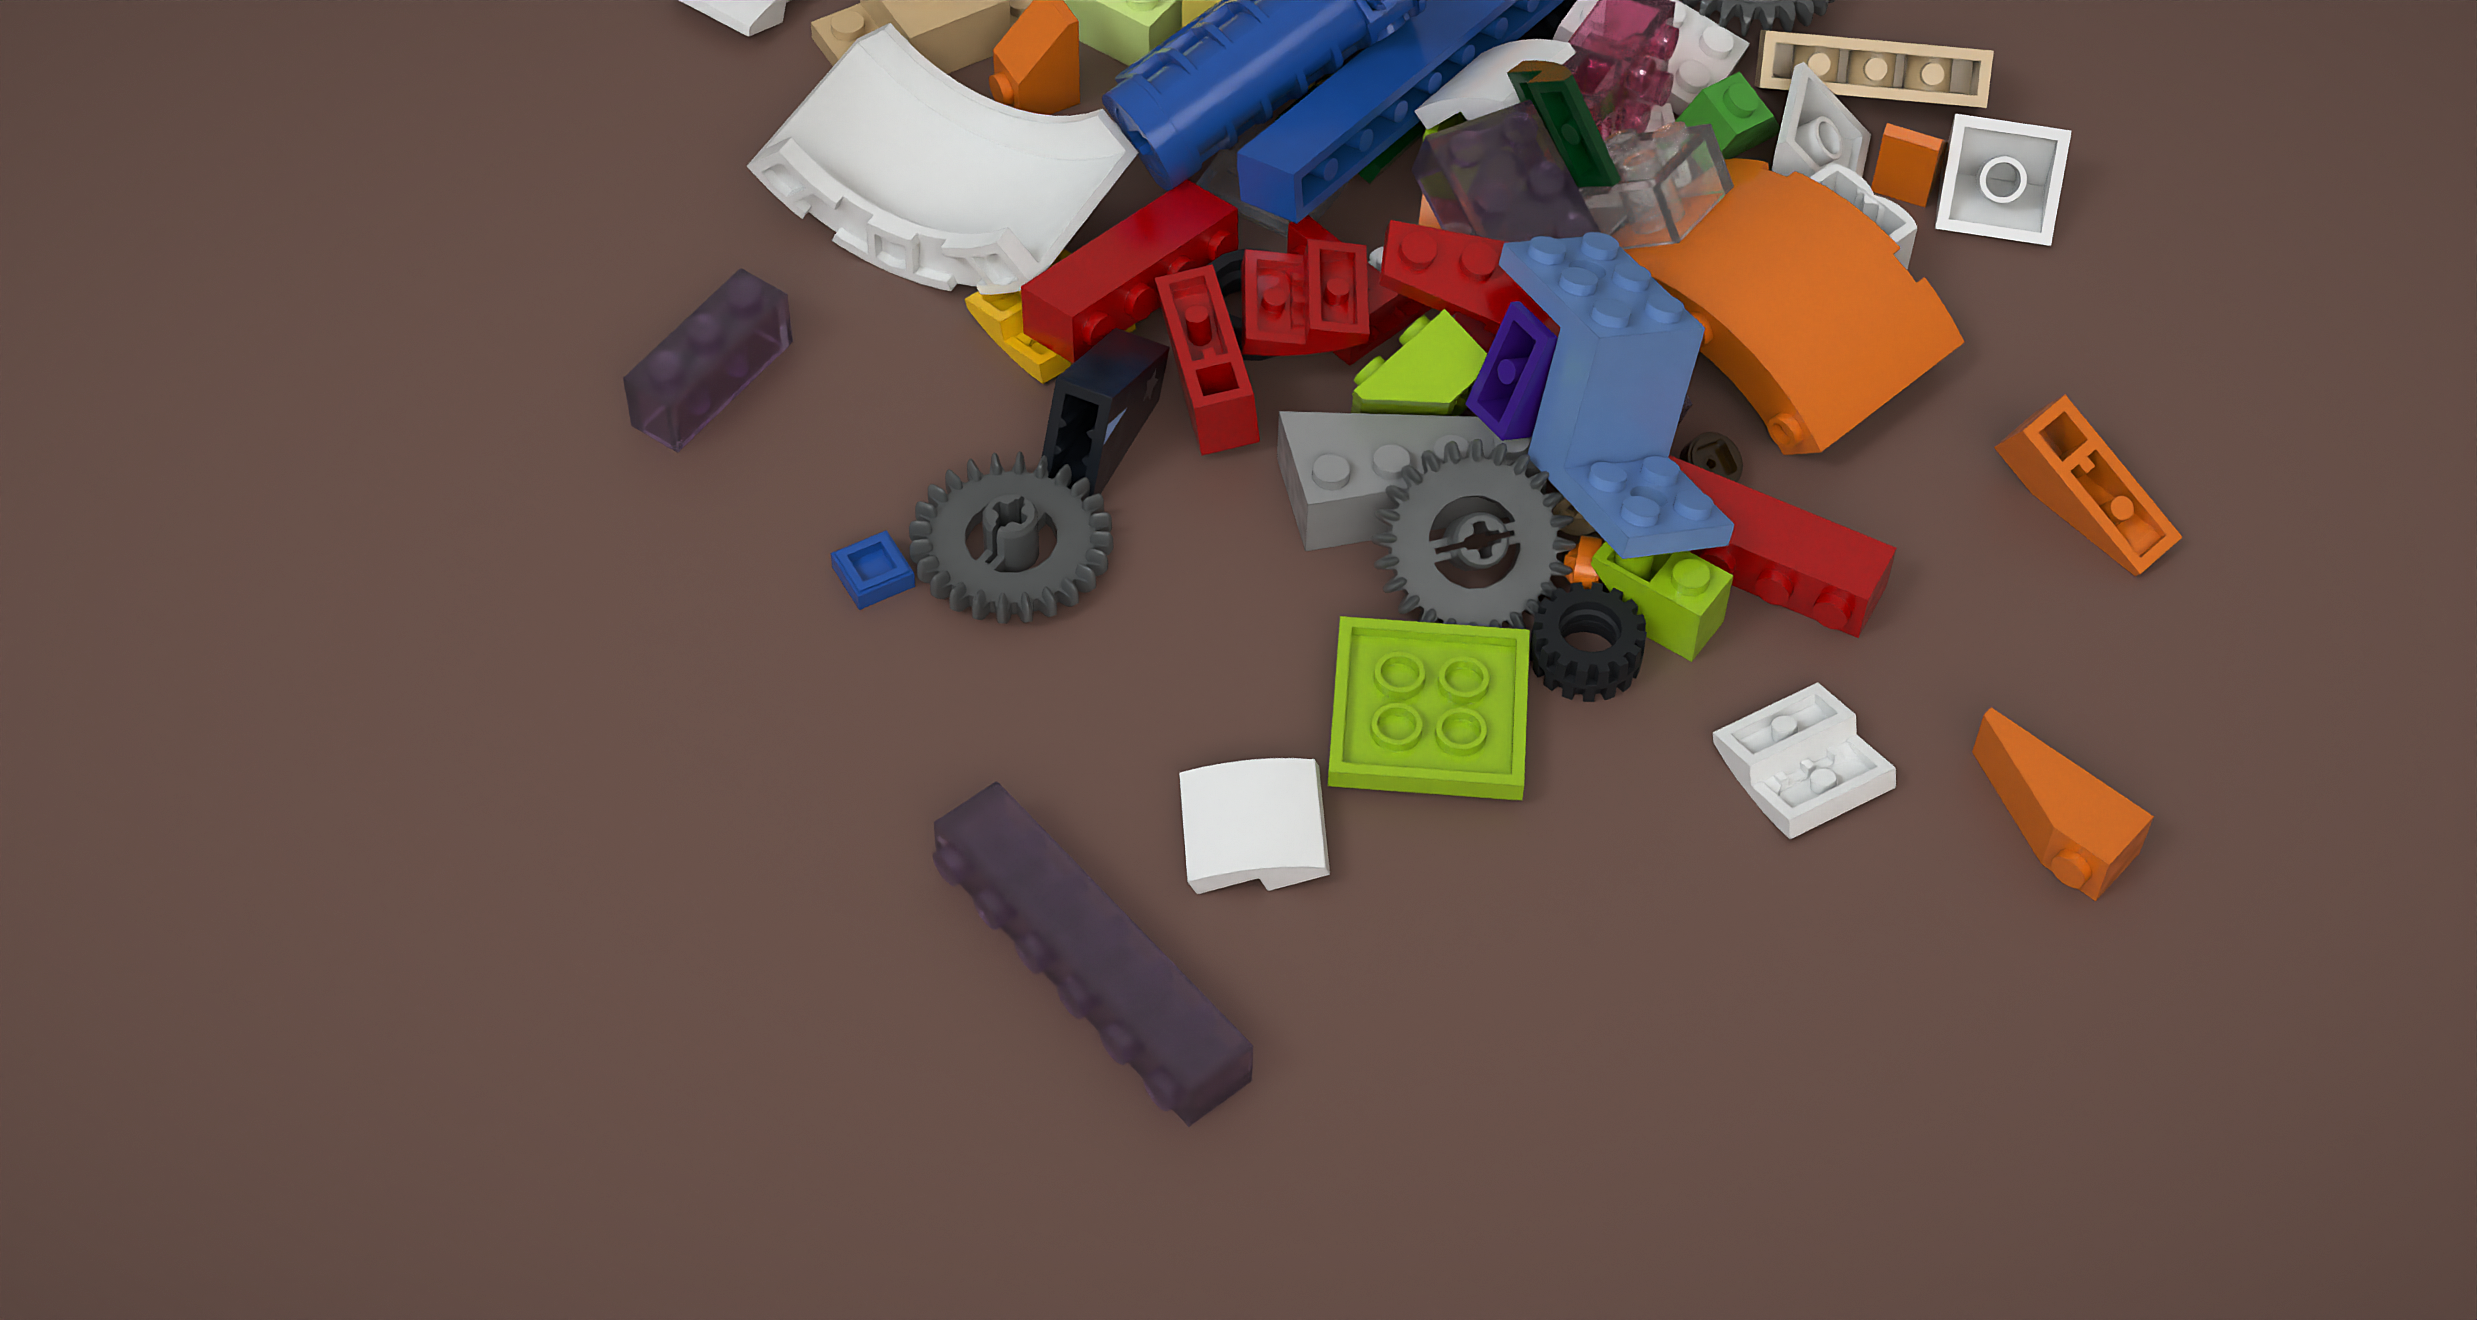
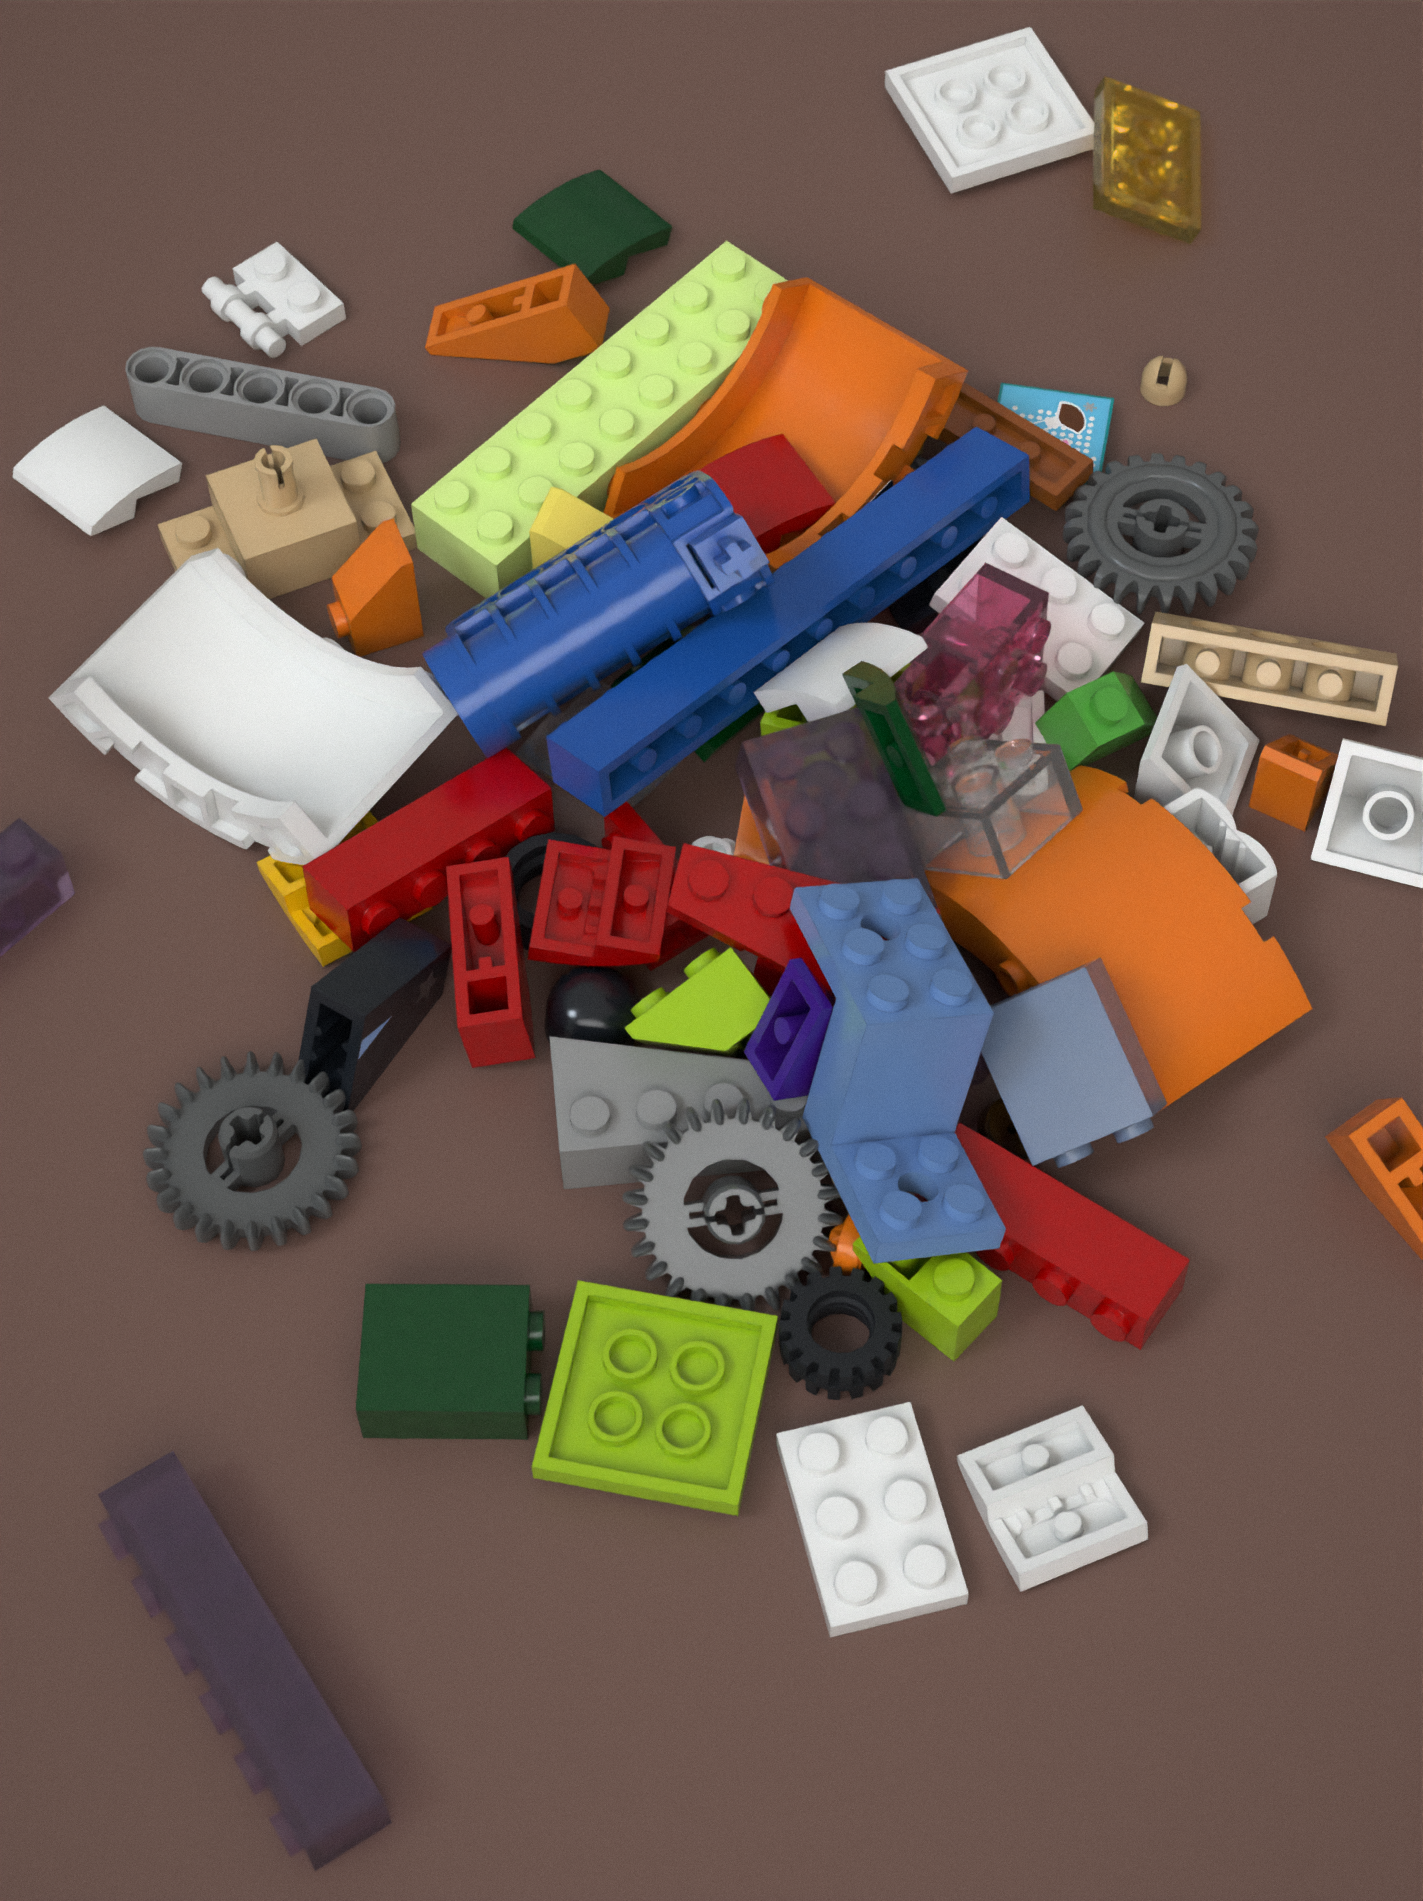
camera: 10 degrees right, 5 degrees up
blue tile [830,530,915,610] -> none
white slope [1179,758,1330,894] -> none
orange slope [1972,707,2154,901] -> none
none -> dark green brick [356,1284,545,1440]
none -> black hair [544,966,641,1046]
none -> white plate [776,1402,969,1637]
none -> sand blue brick [981,957,1167,1168]

